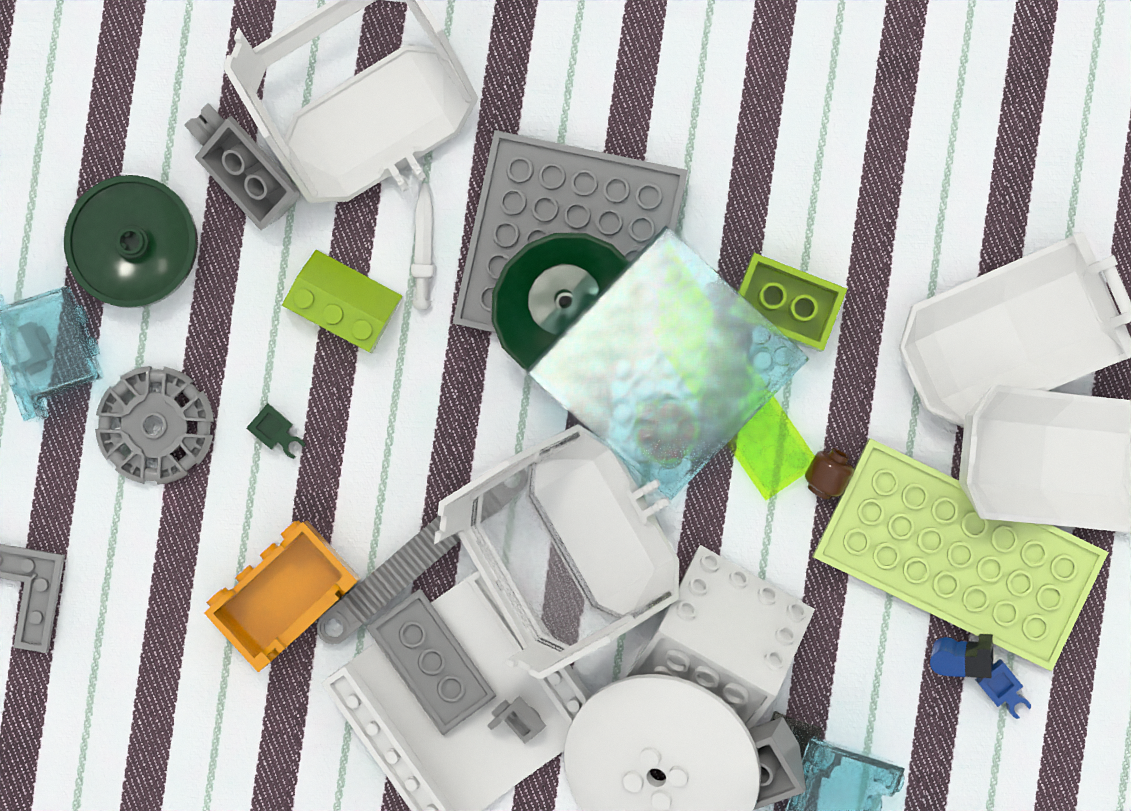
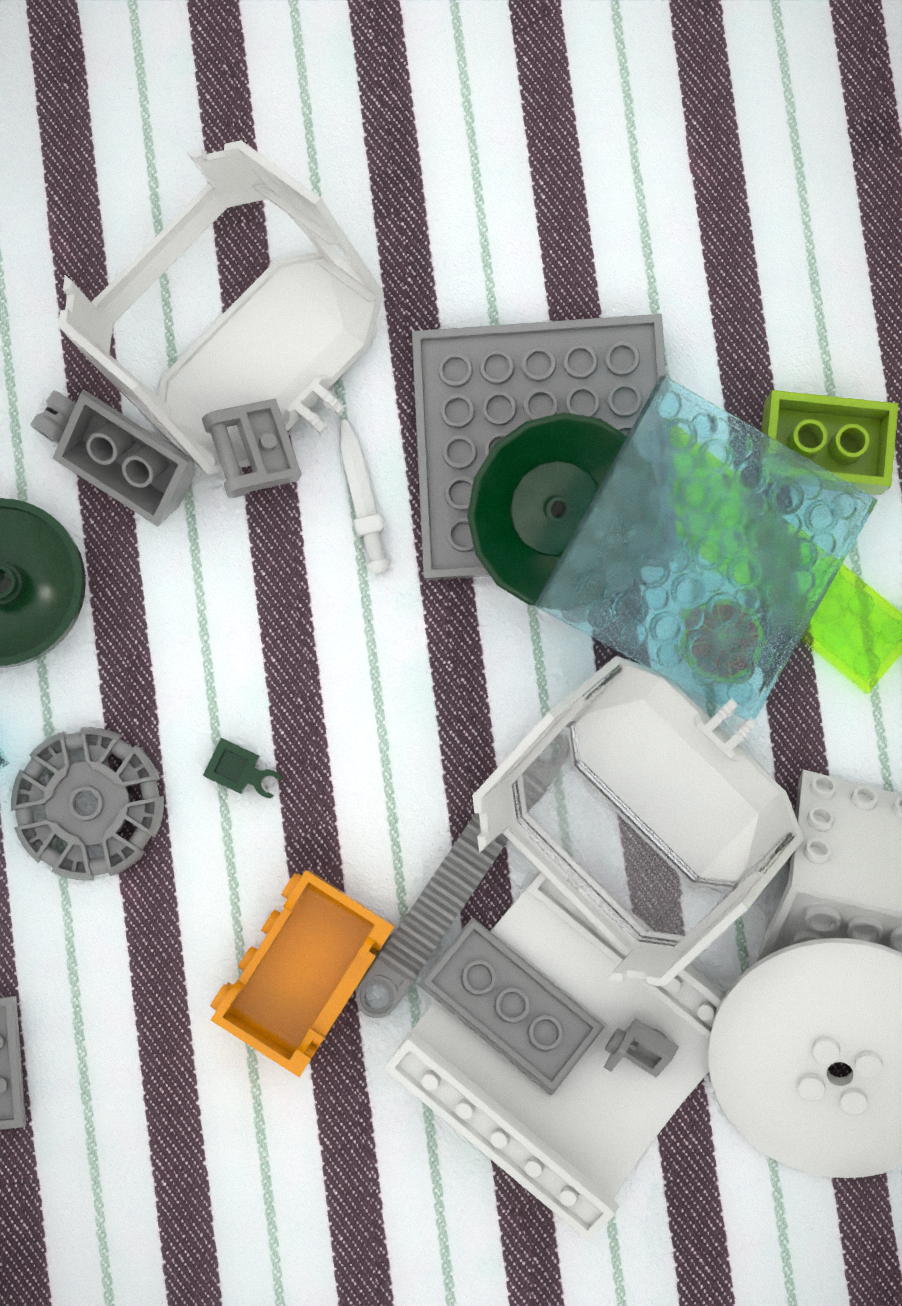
camera: 20 degrees left, 5 degrees down
lime slope [281,250,403,354] -> none
none -> light grey plate [202,398,302,498]

